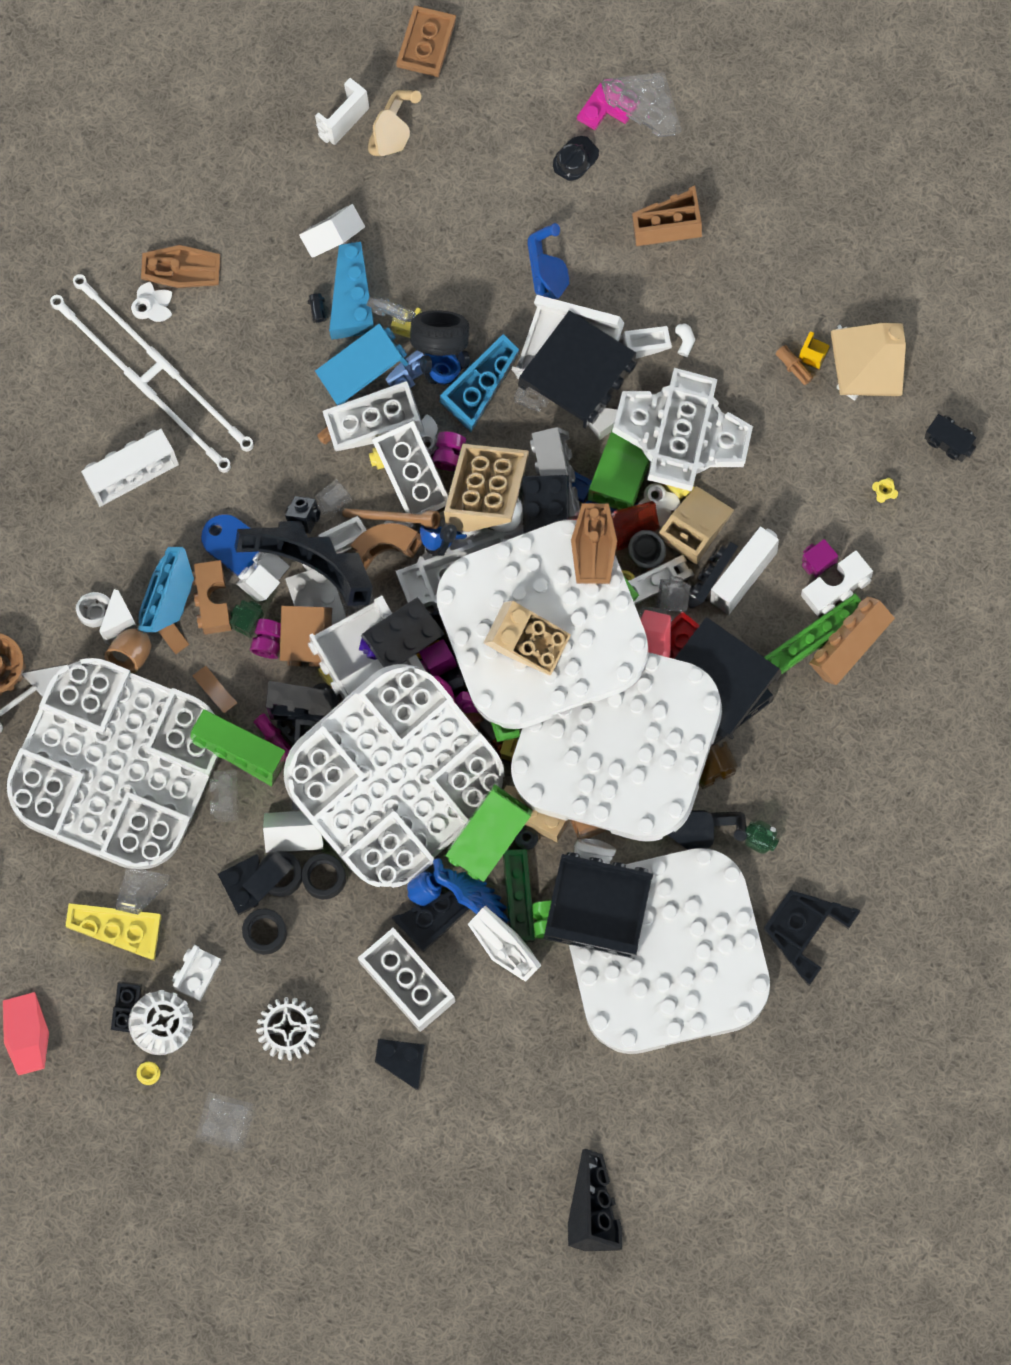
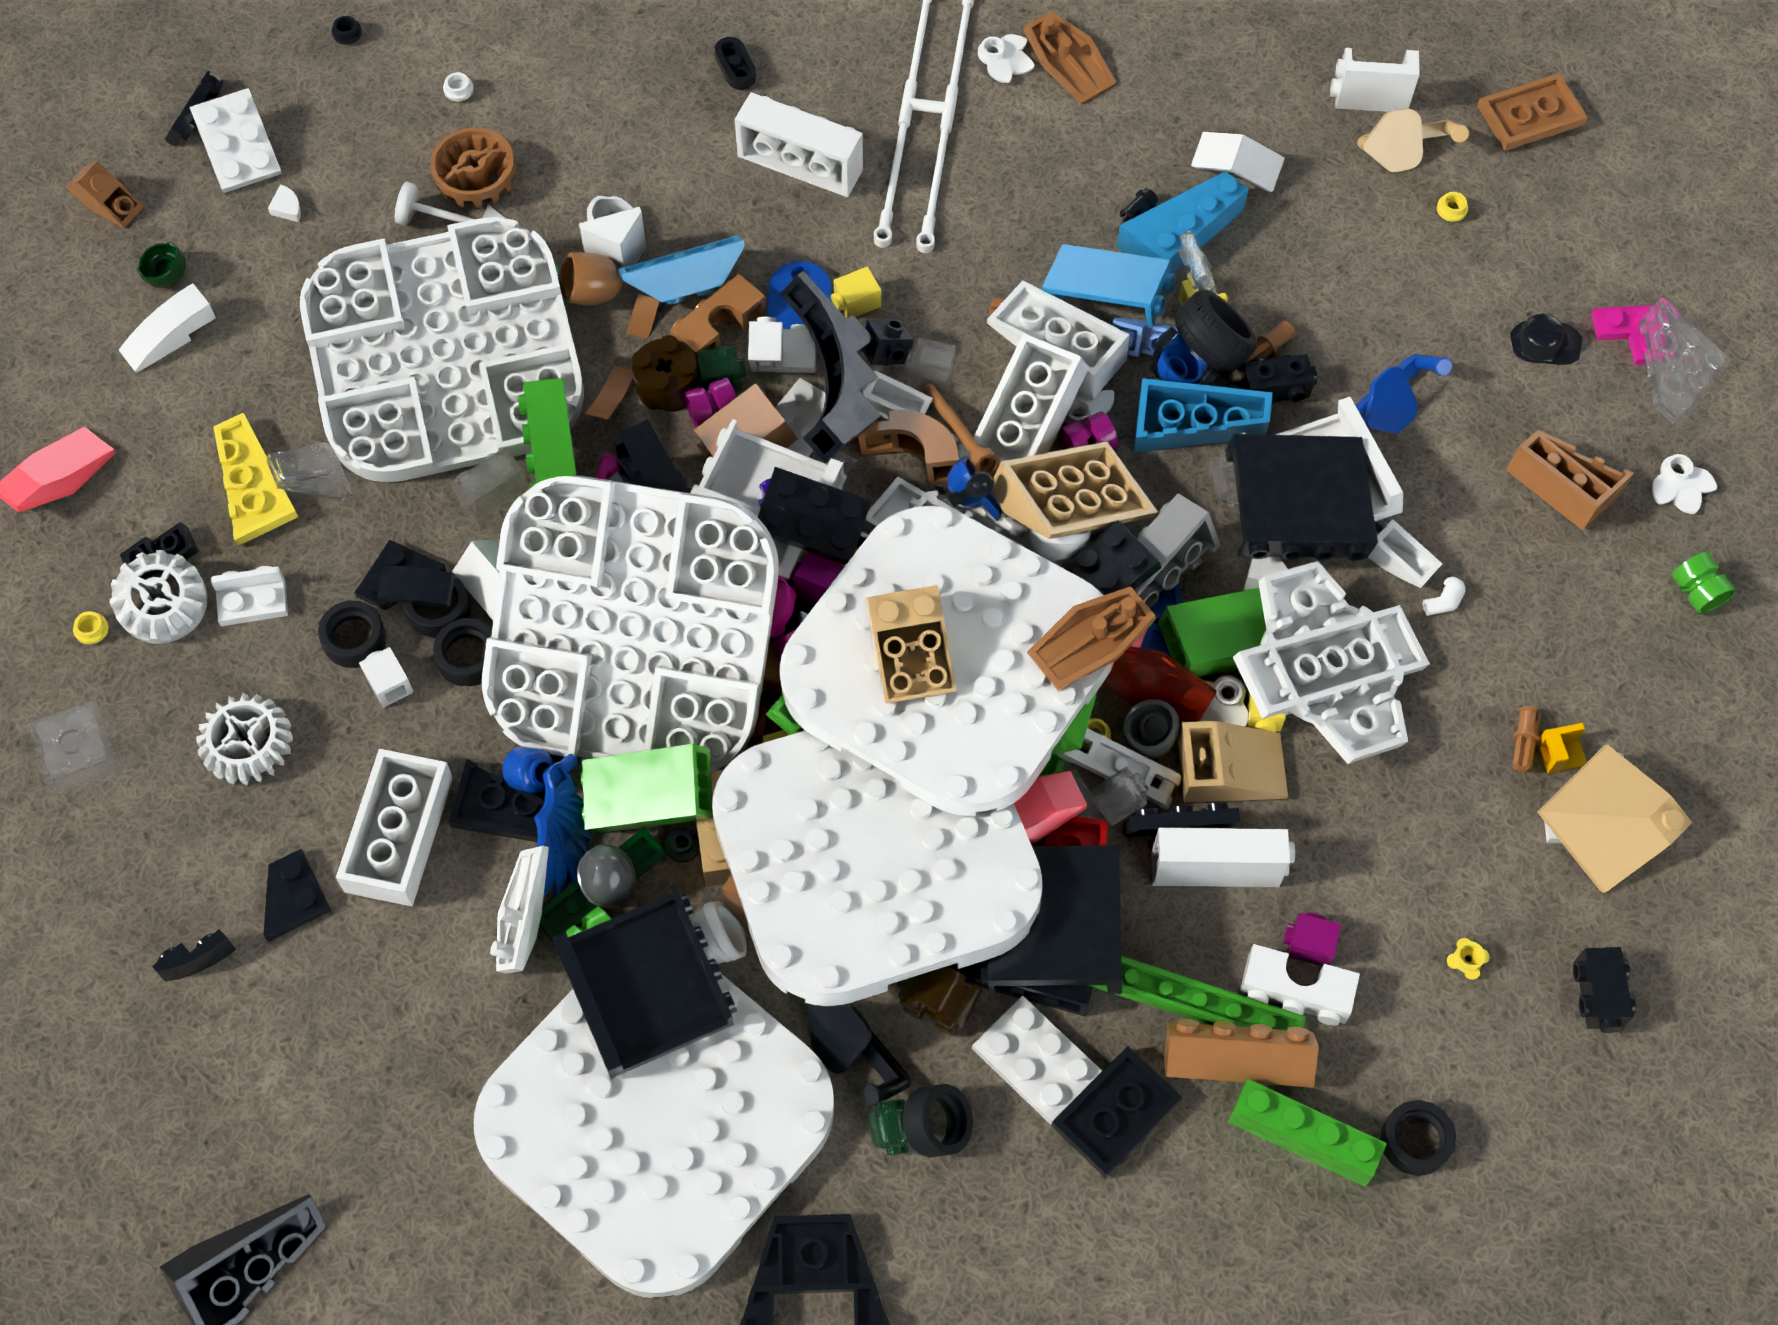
camera: 45 degrees right, 10 degrees down
none -> black slope [152,929,236,982]
none -> white brick [359,647,413,708]
none -> dark grey hat [577,844,636,907]
none -> dark brown brick [632,335,699,412]
none -> black plate [715,37,756,90]
none -> light yellow brick [831,266,881,319]
none -> black tyre [902,1083,973,1158]
none -> white plate [972,996,1102,1125]
none -> black plate [1051,1046,1182,1178]
none -> bright green brick [1228,1078,1387,1187]
none -> black brick [1241,354,1317,405]
none -> medium nougat axle [1242,321,1296,367]
none -> black tyre [1380,1100,1456,1176]
none -> light yellow plate [1437,192,1468,222]
none -> white plate [1652,454,1717,514]
none -> bright green wheel [1671,552,1736,615]

